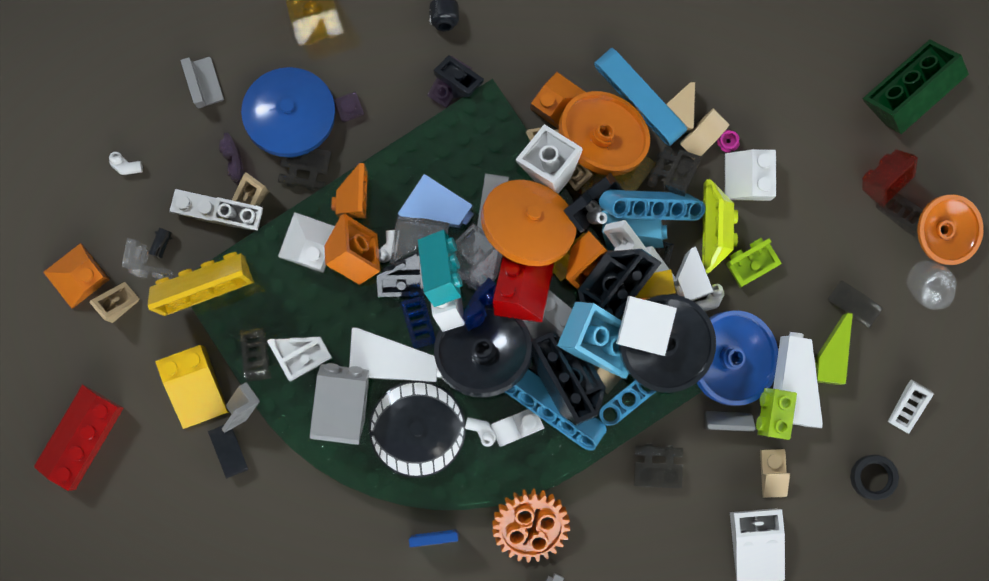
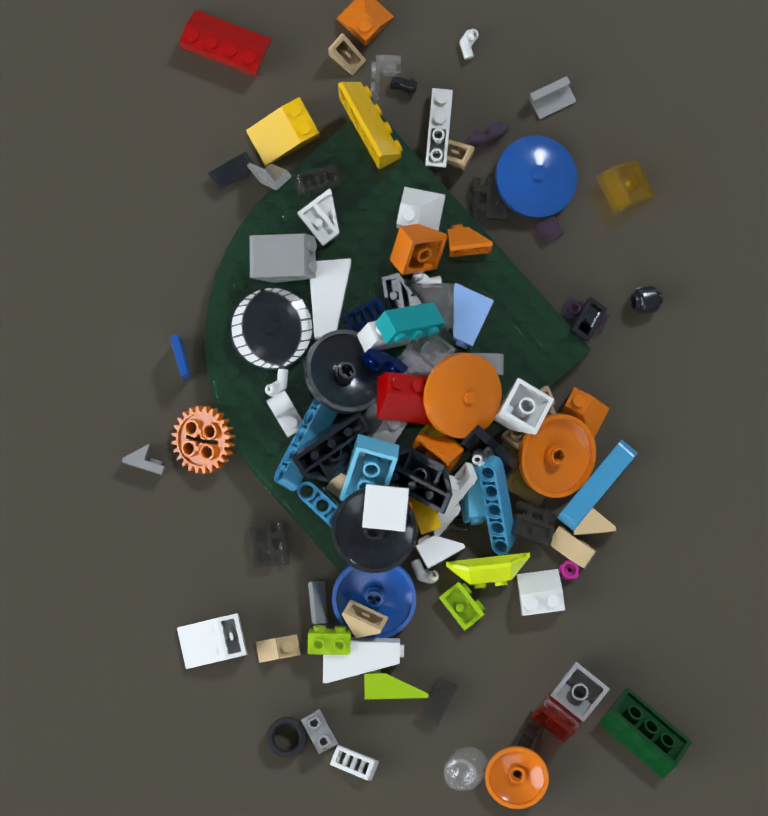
camera: 85 degrees right, 0 degrees up
none -> light grey hips [301,709,339,754]
none -> tan slope [342,600,389,638]
none -> light grey slope [550,662,610,722]

